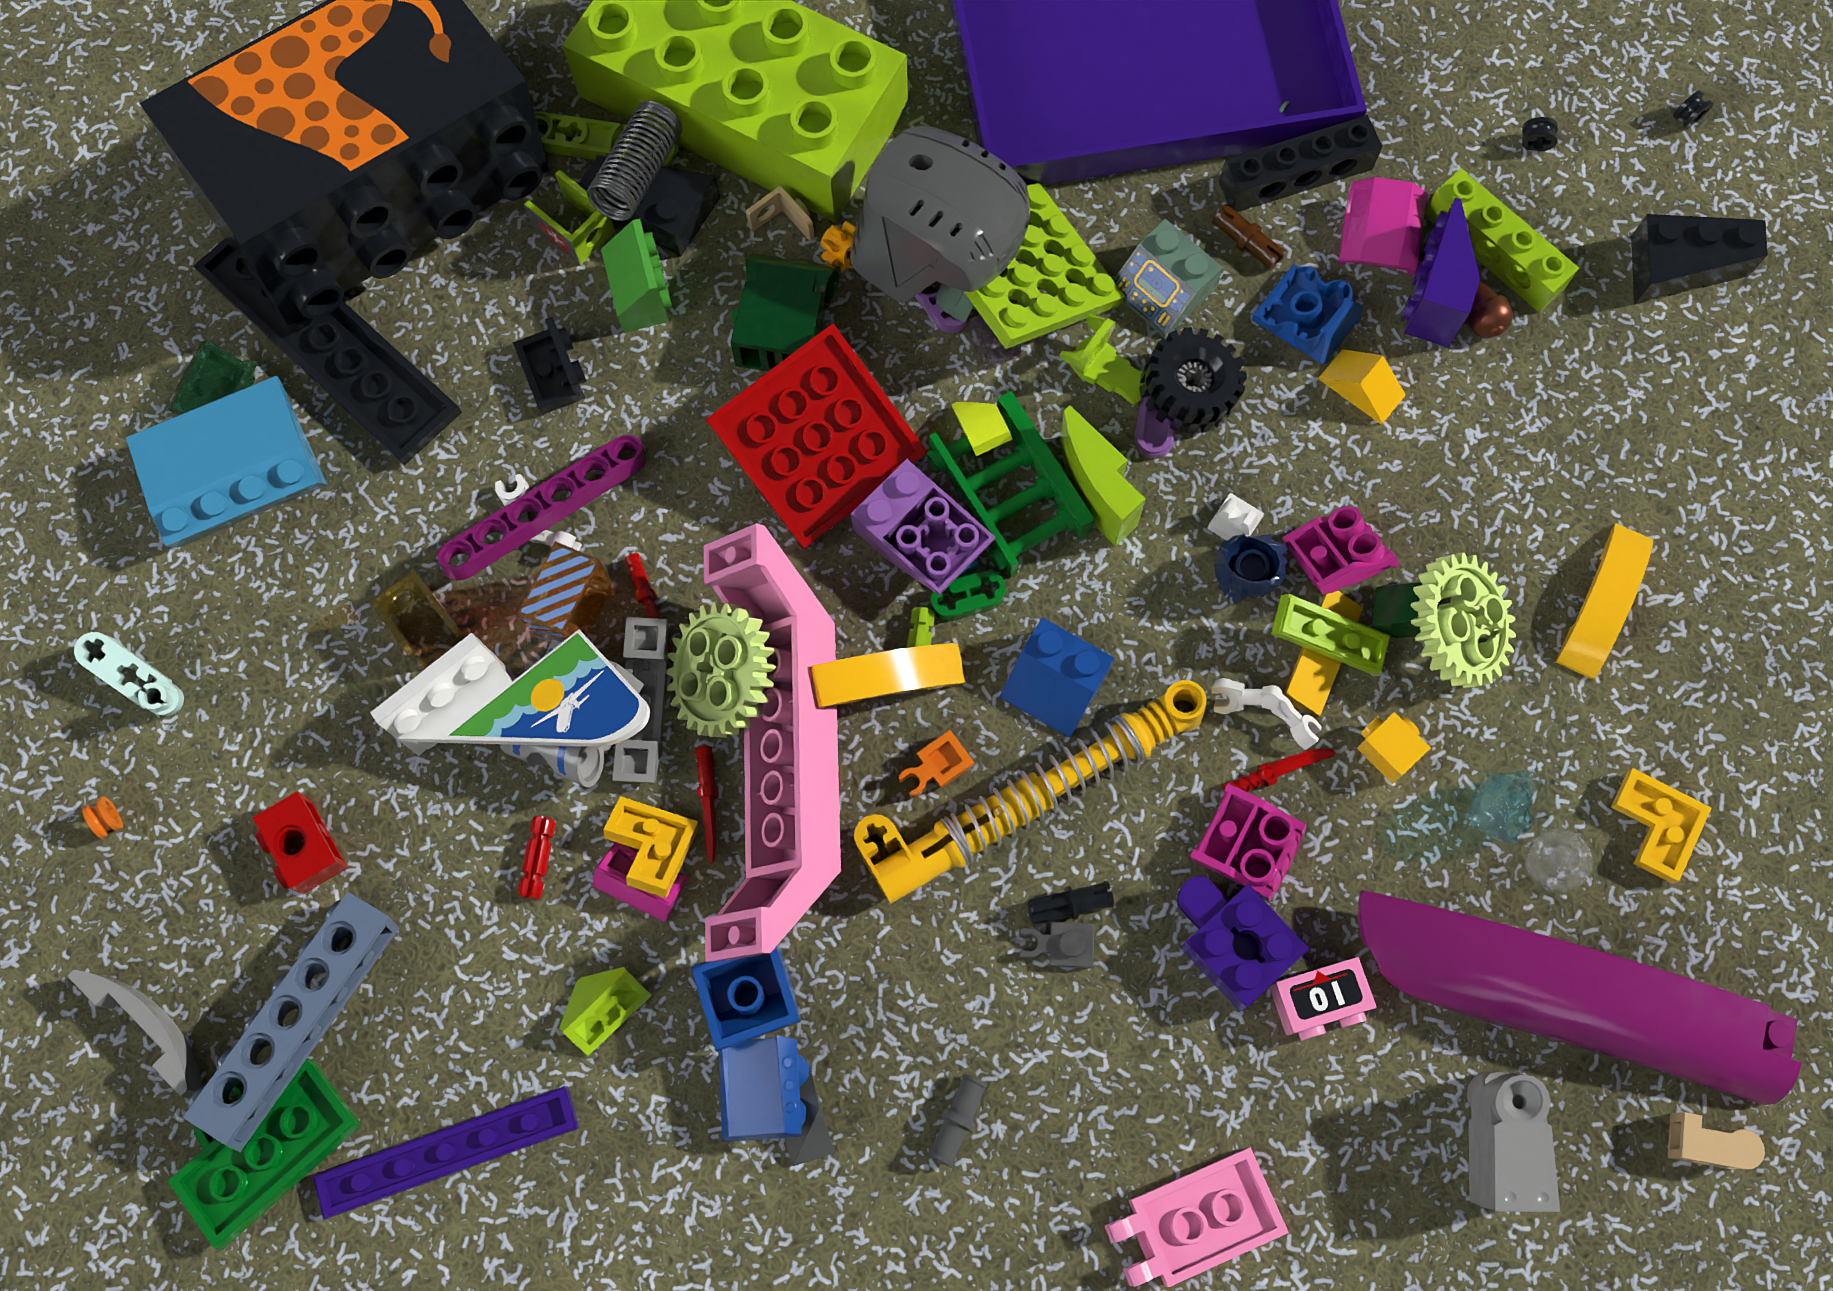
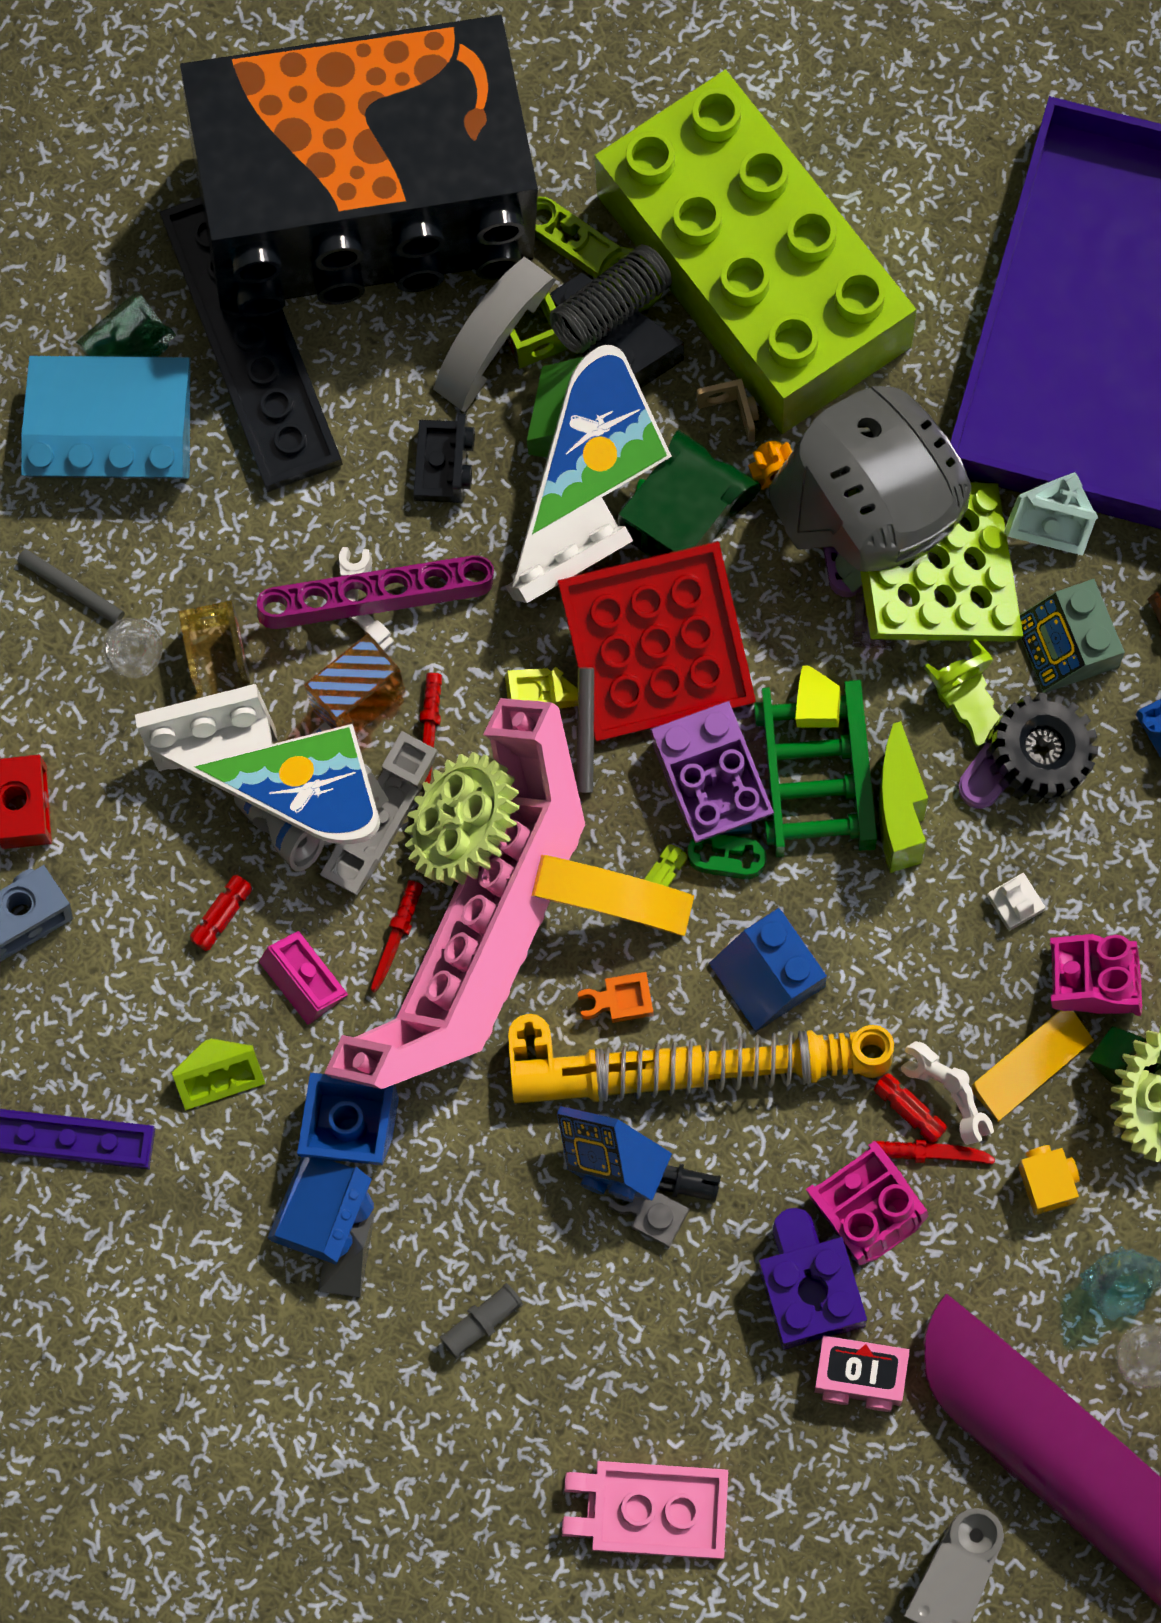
camera: 30 degrees right, 0 degrees up
yellow plate [603,796,698,898] -> none
dark blue hair [1214,534,1287,604] -> none
lime tile [1271,594,1390,675] -> none
none -> dark grey bar [17,549,125,625]
none -> clear plate [102,618,163,679]
none -> light grey slope [433,257,556,412]
none -> piece [505,345,672,603]
none -> neon yellow slope [505,667,578,709]
none -> slope [557,1106,672,1202]
none -> dark grey bar [577,667,594,793]
none -> red axle [874,1073,947,1143]
none -> light aqua slope [1004,472,1098,556]

